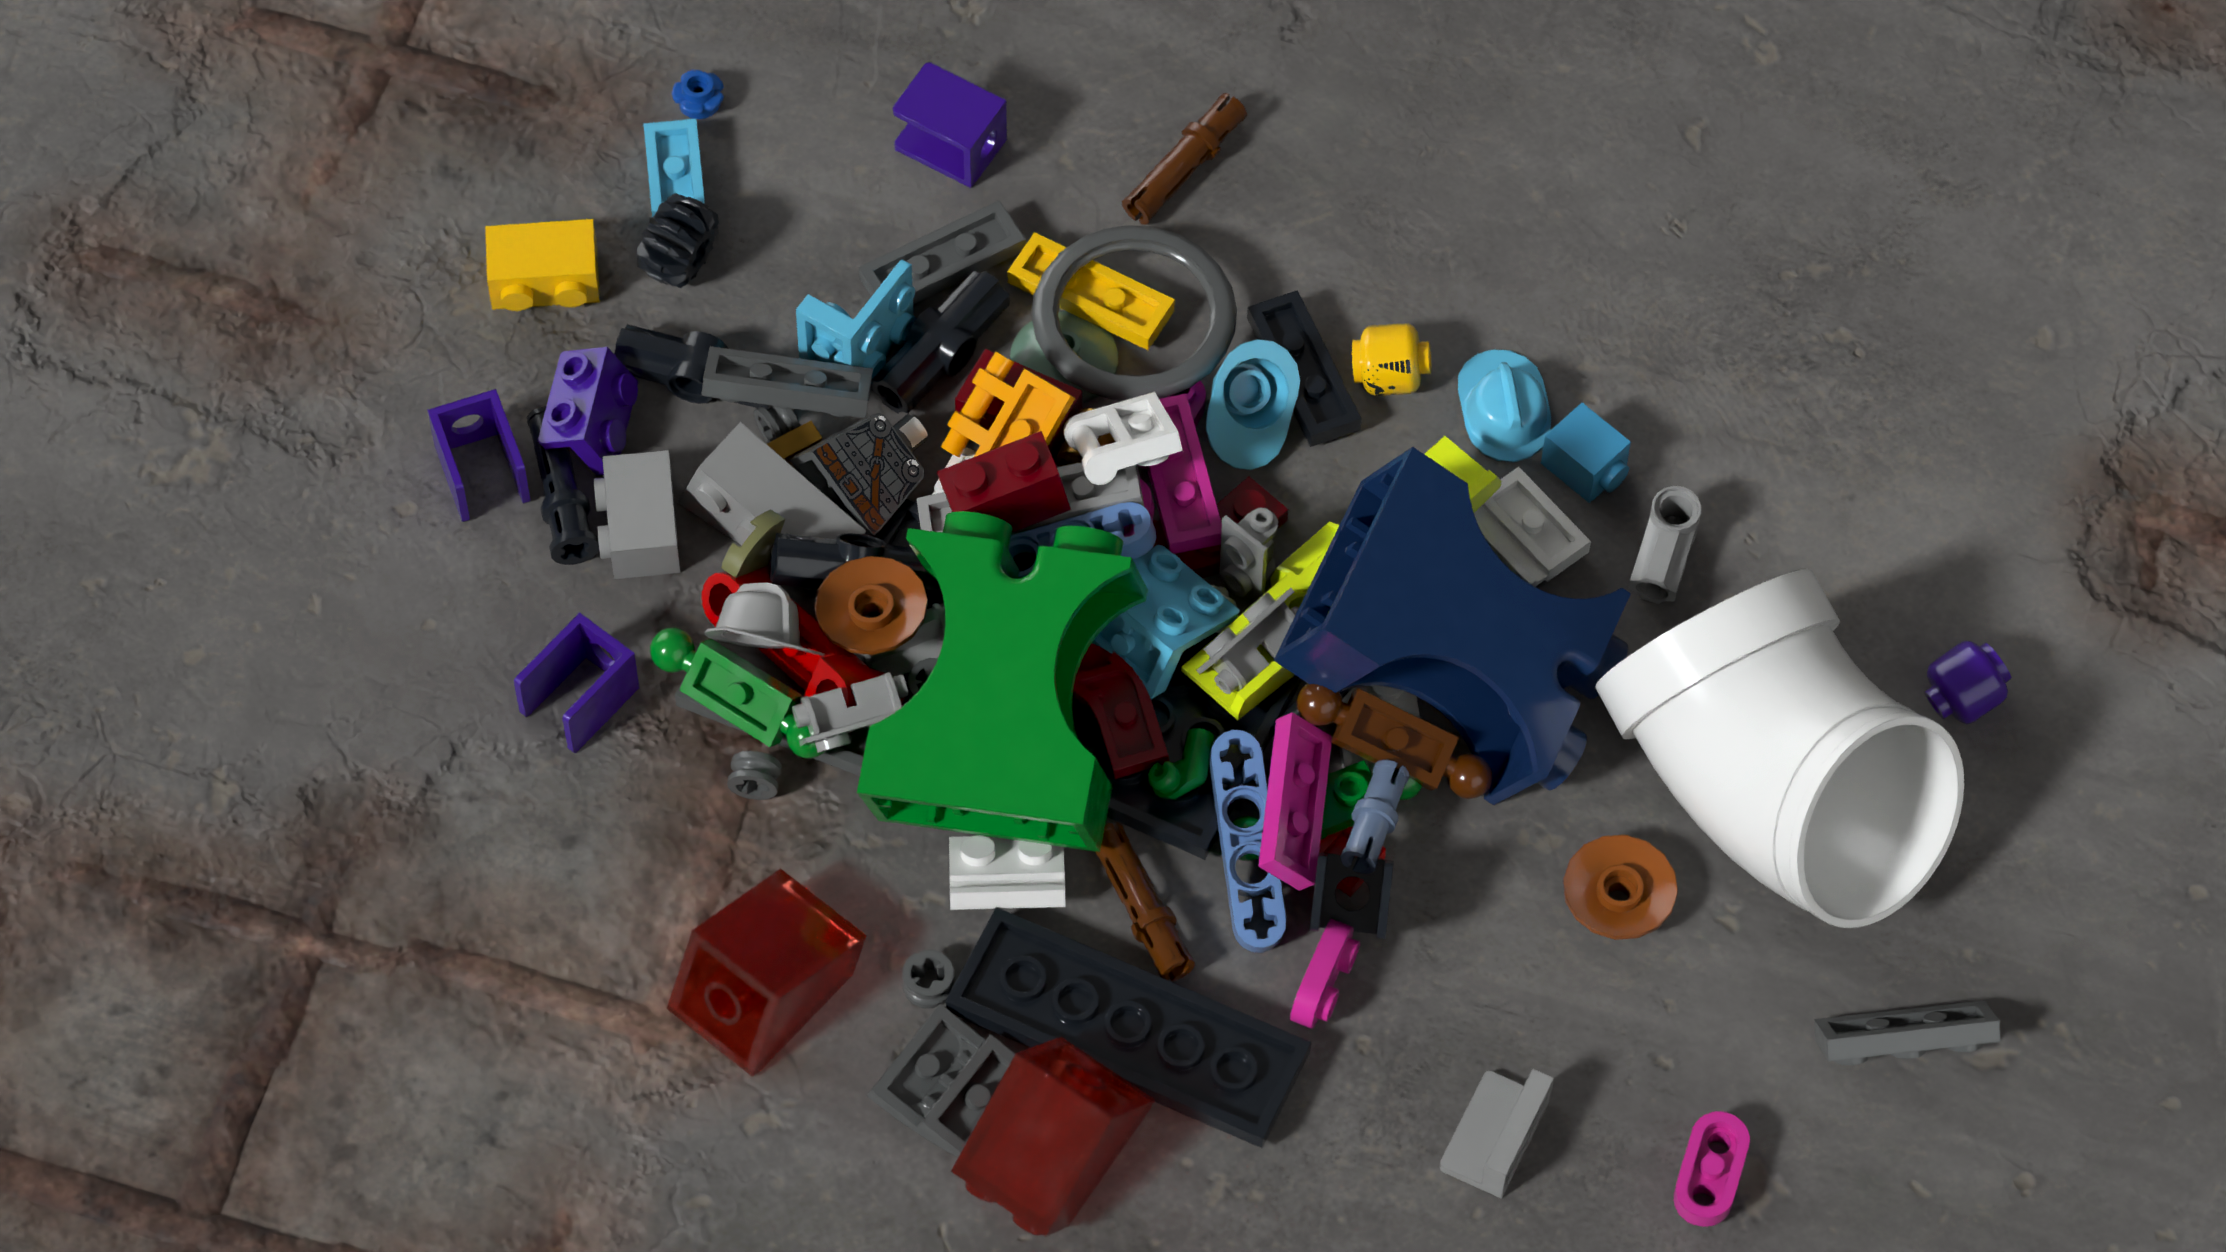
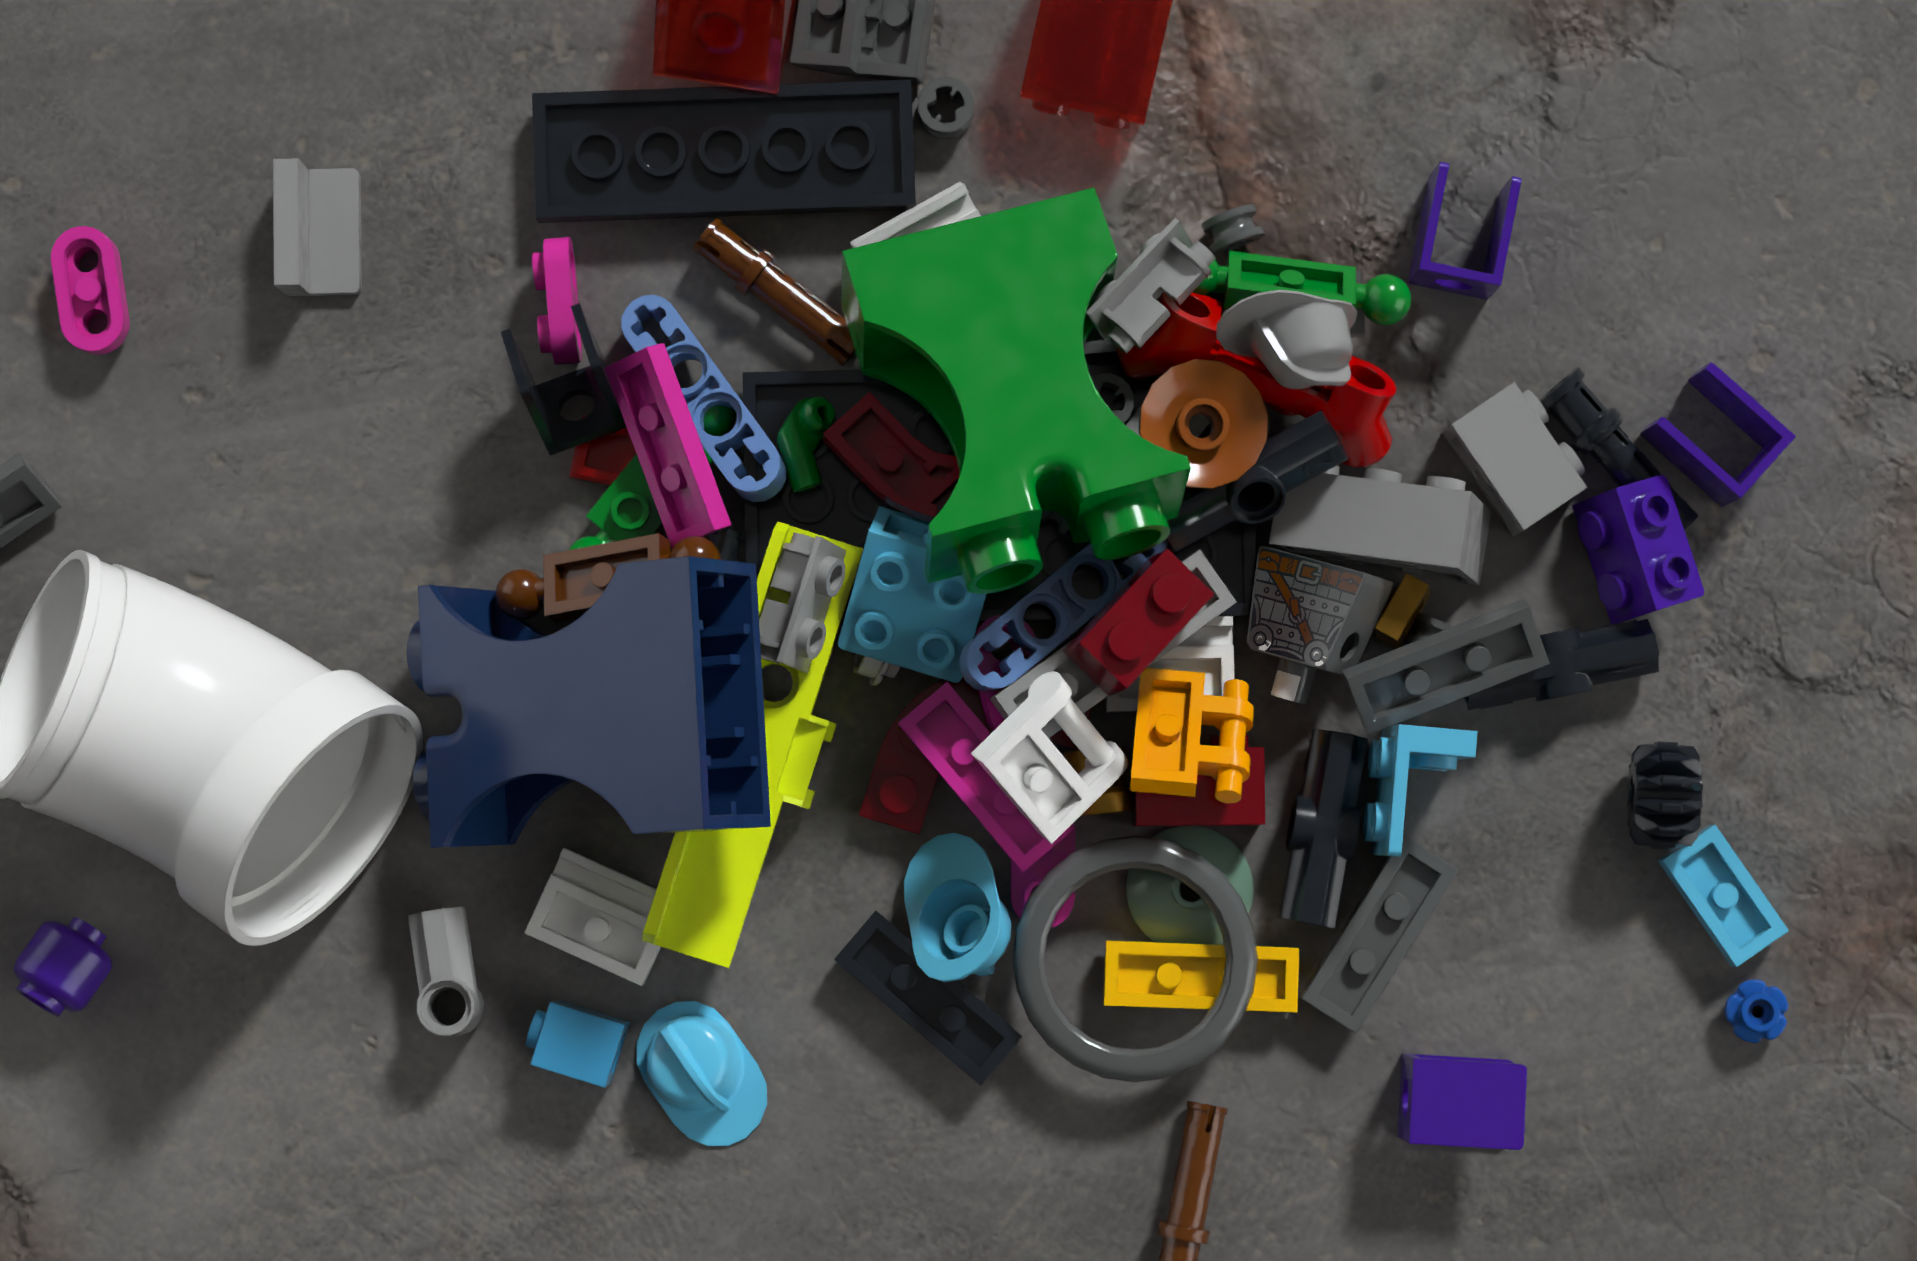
camera: 150 degrees right, 25 degrees up
yellow brick [485,219,600,311] -> none
olive tile [721,509,786,578] -> none
light grey hinge [1219,508,1278,602] -> none
sand blue pin [1340,760,1410,874] -> none
yellow head [1352,323,1432,396] -> none
dark orange dish [1563,835,1678,940] -> none

